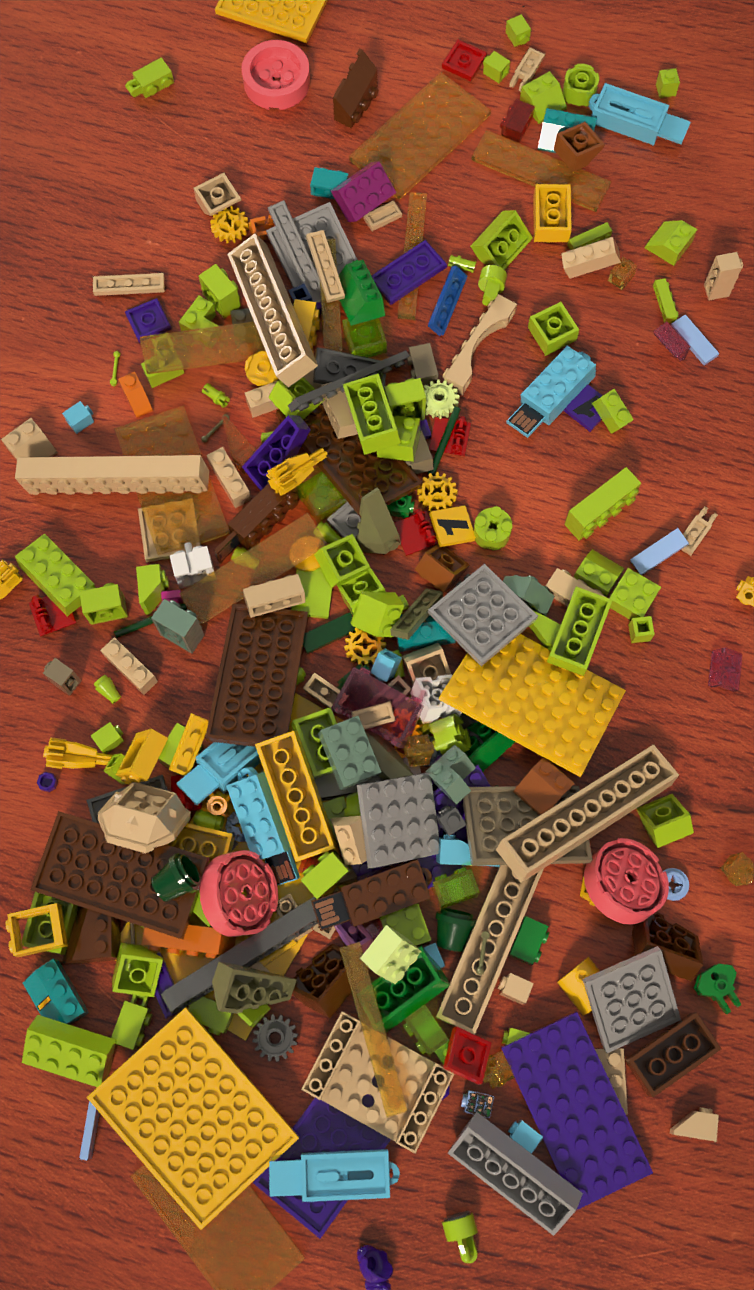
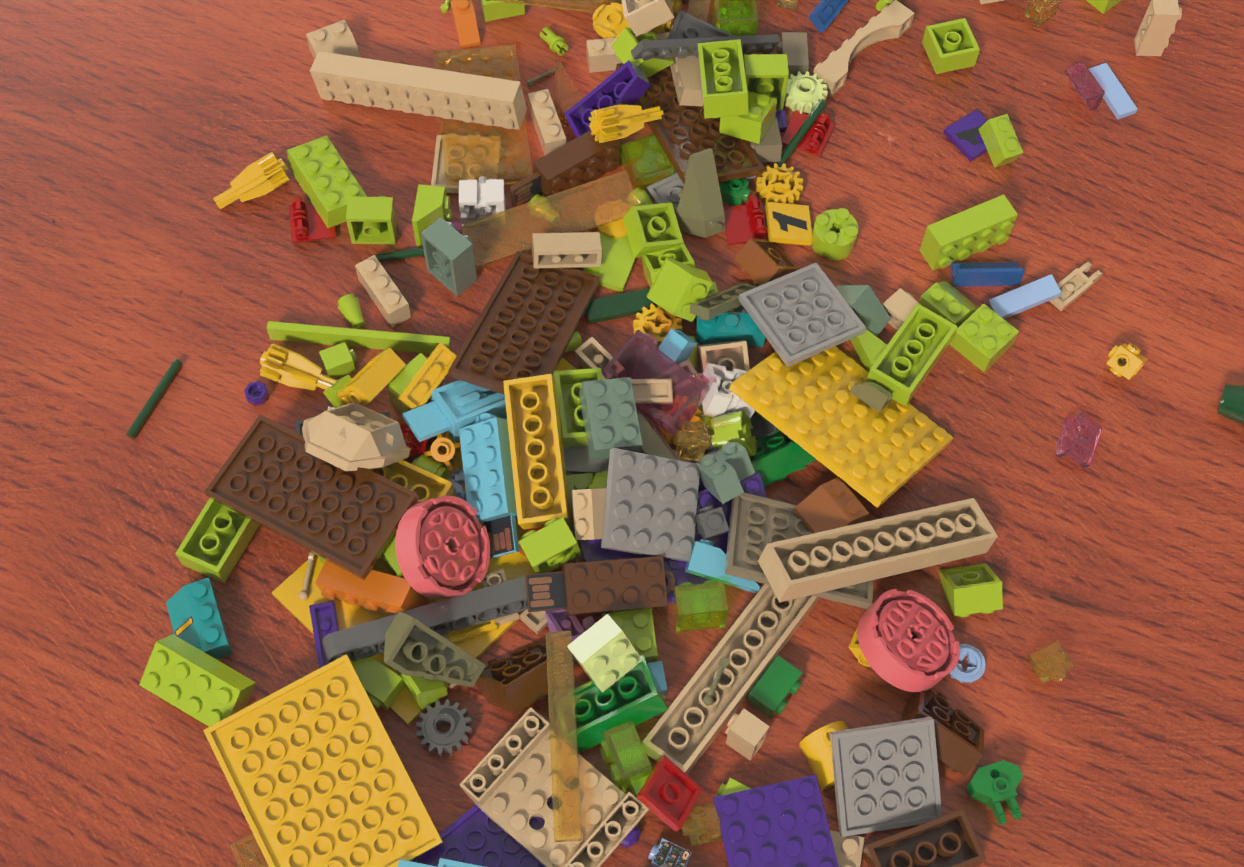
camera: 10 degrees right, 10 degrees down
yellow window [6,903,68,957] -> none
dark tan brick [43,658,82,696] -> none
reddish brown wedge [61,906,120,965] -> none
medium azure brick [62,401,94,434] -> none
light blue tile [79,1101,100,1160] -> none
lime brick [111,995,152,1050] -> none
lime slope [112,943,163,997] -> none
dark green piece [151,853,201,902] -> none
dark green piece [435,908,477,952] -> none
medium azure piece [507,346,596,438] -> none
lime brick [628,616,654,643] -> none
lime piece [653,278,678,324] -> none
none -> lime tile [267,321,452,354]
none -> olive brick [849,382,893,413]
none -> blue panel [950,262,1025,287]

